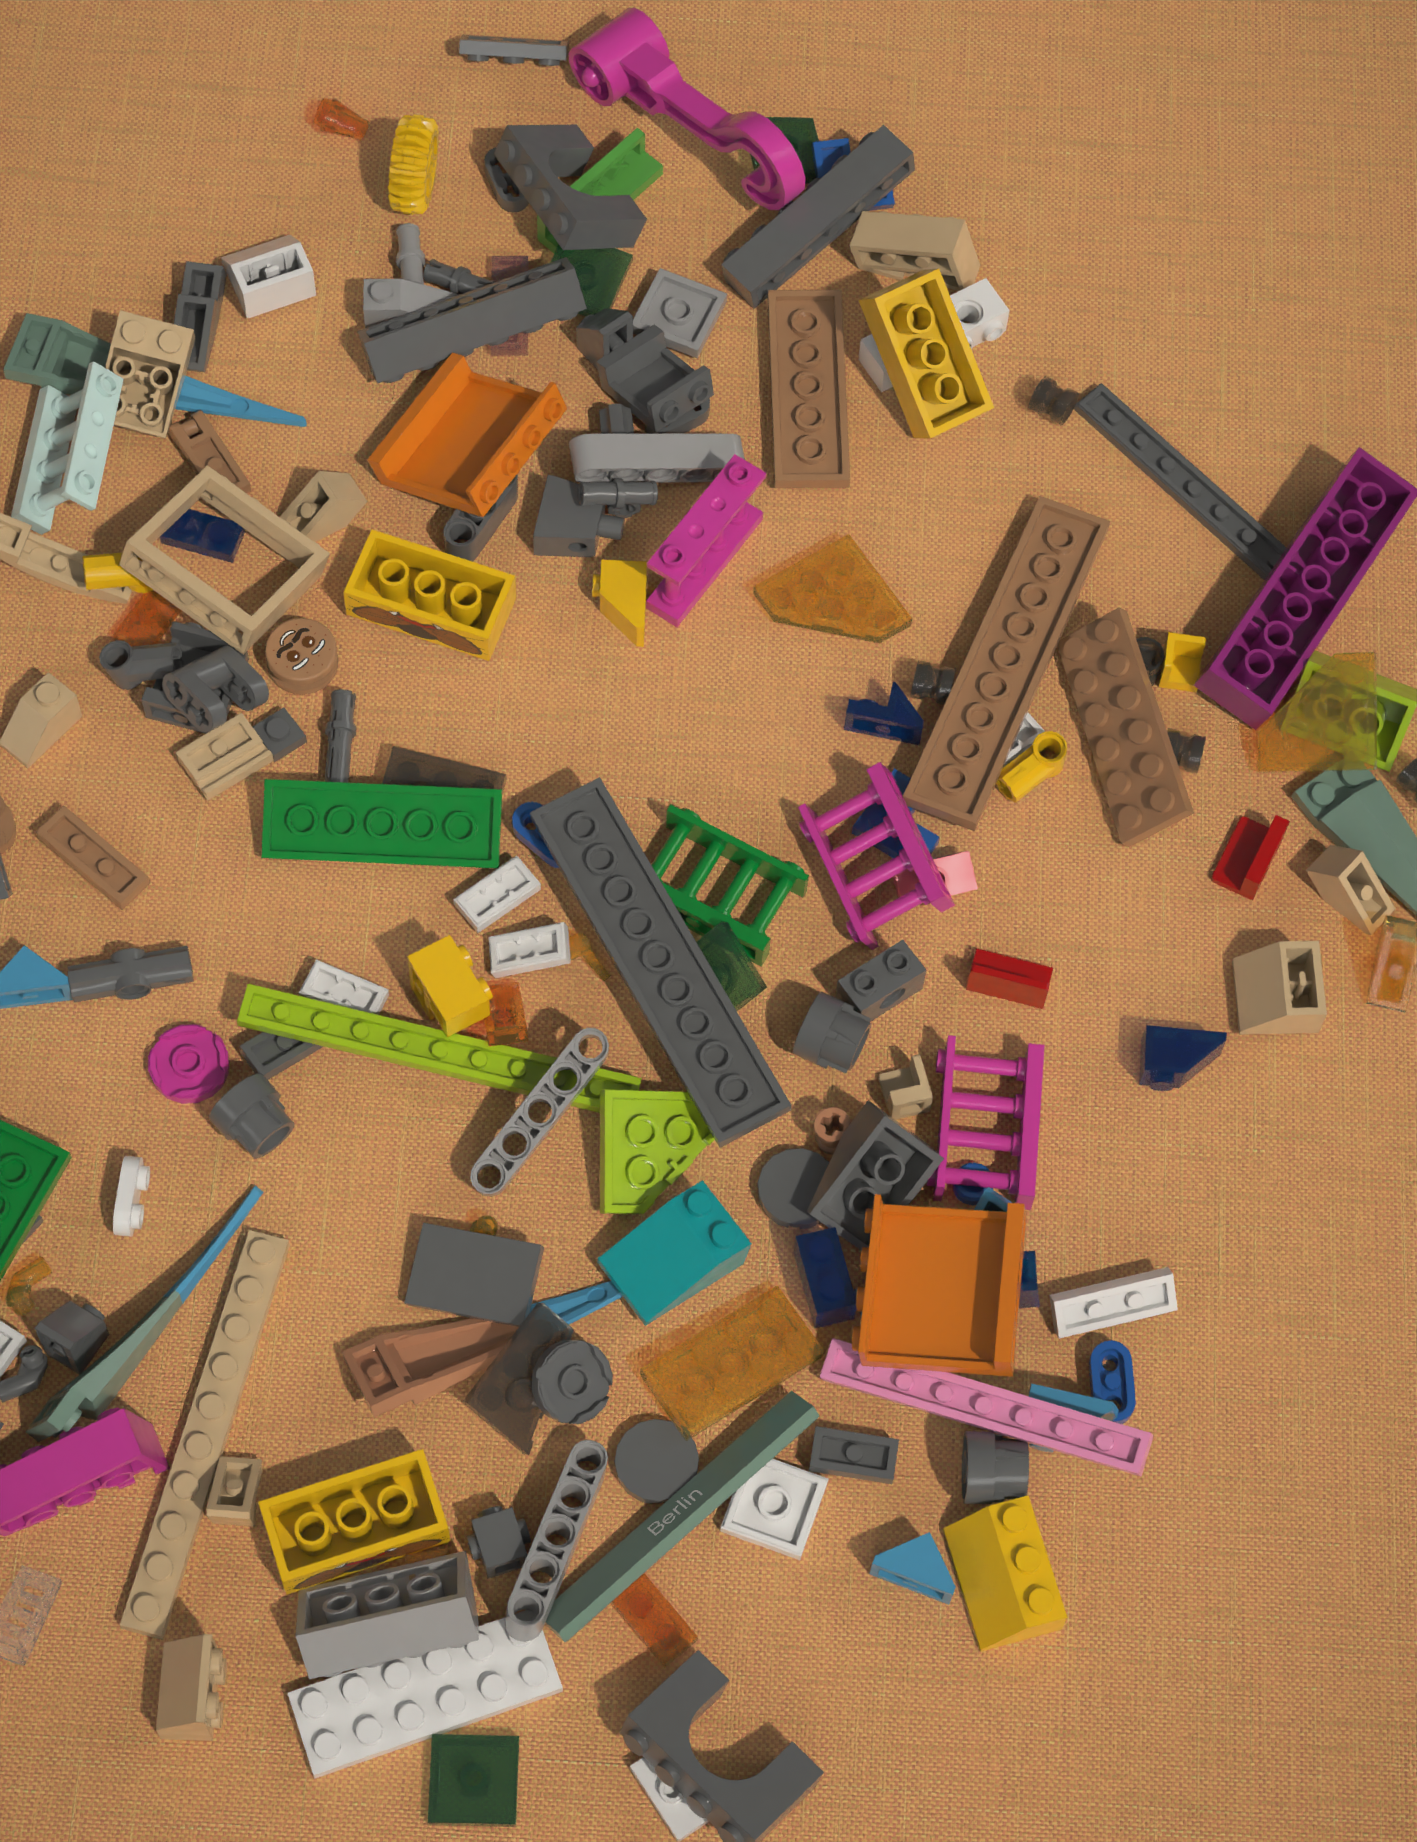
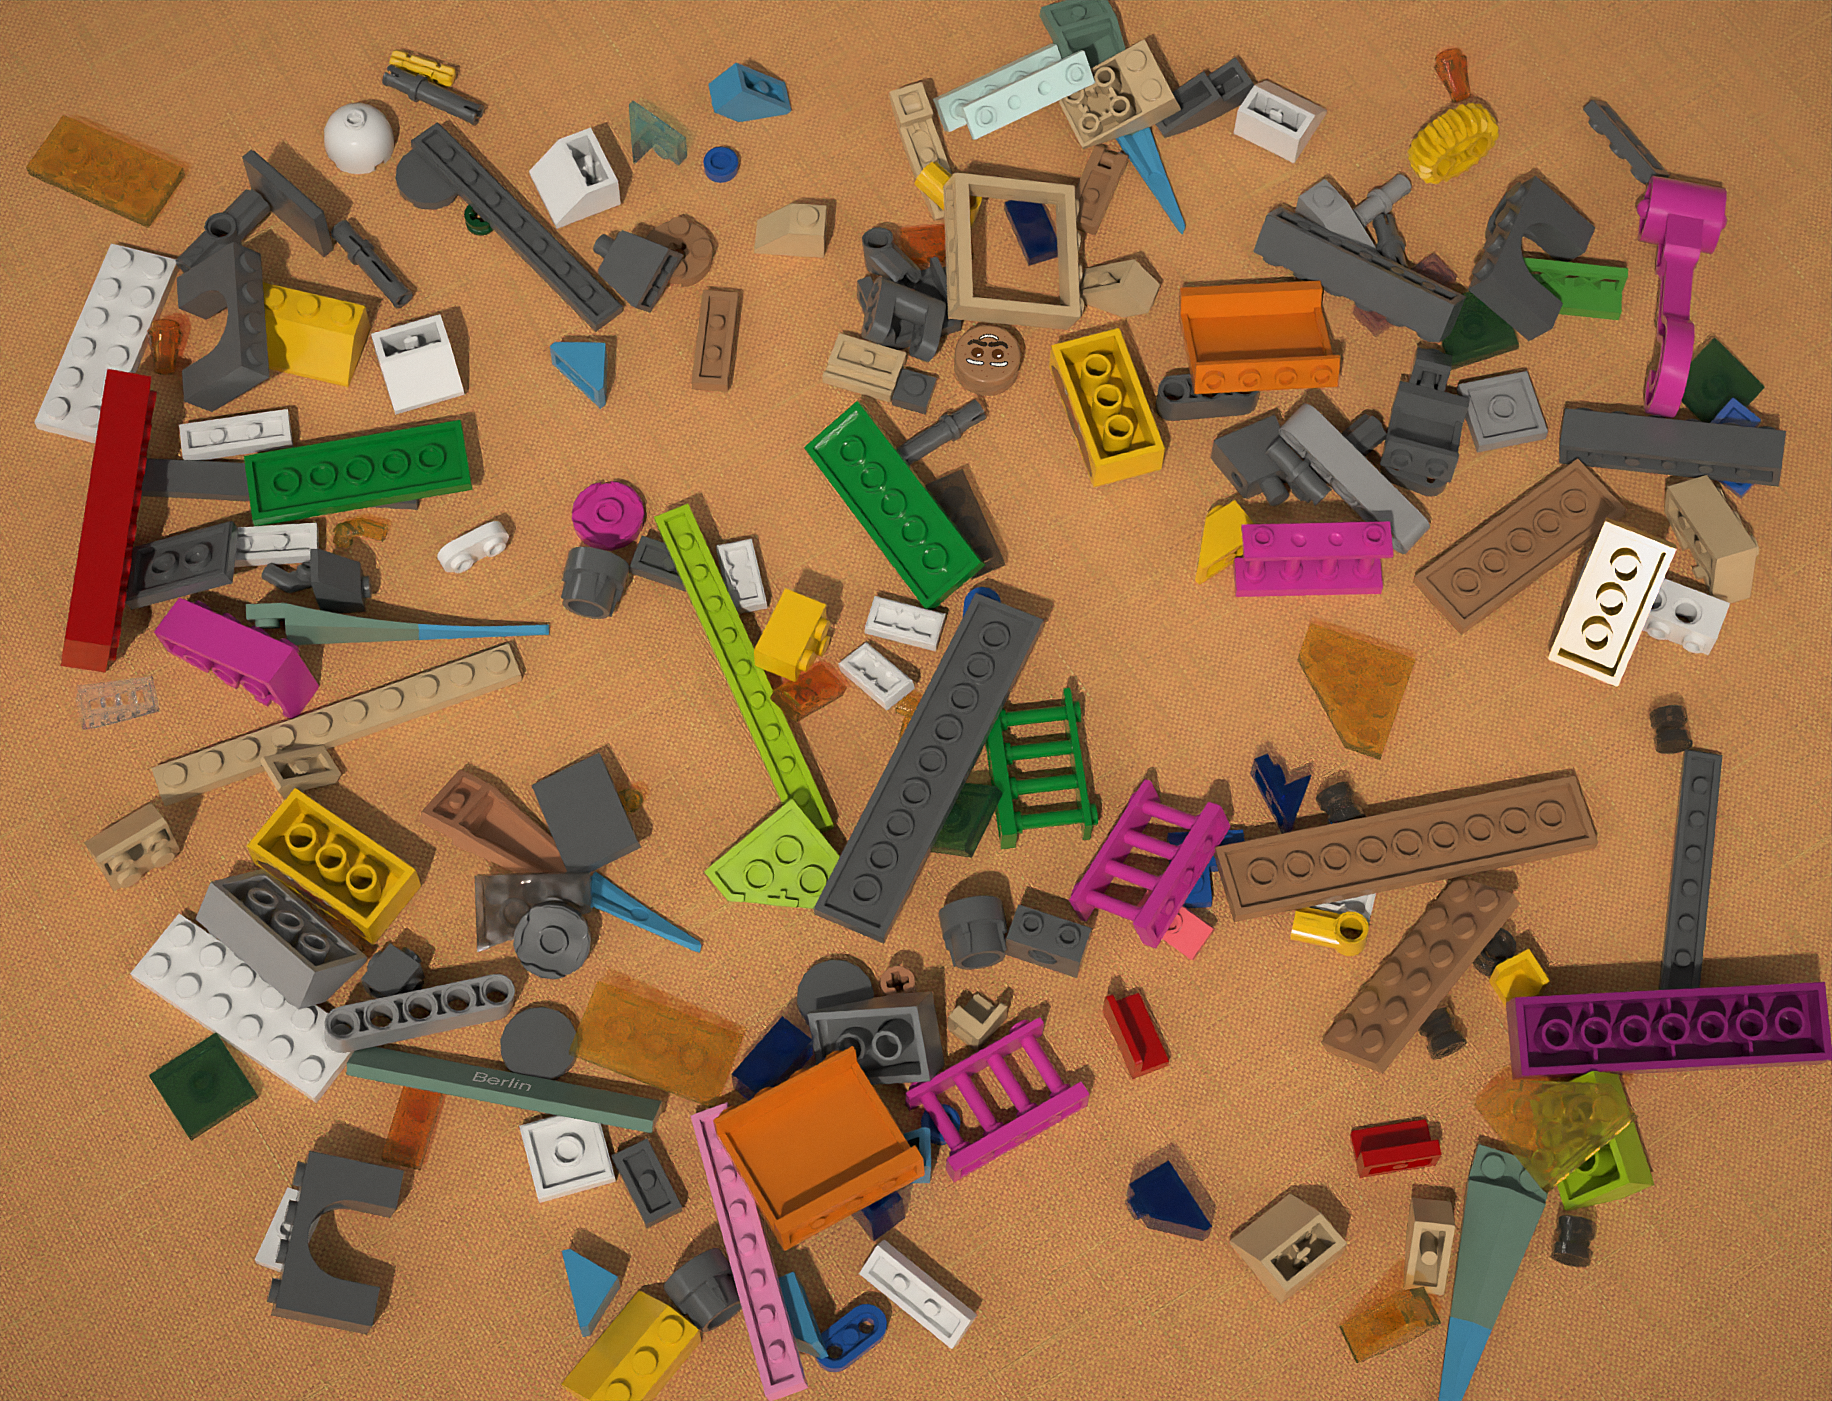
camera: 55 degrees right, 0 degrees up
dark grey piece [68,946,194,1003] -> none
light grey beam [470,1028,609,1197] -> none
teal slope [597,1180,752,1326] -> none

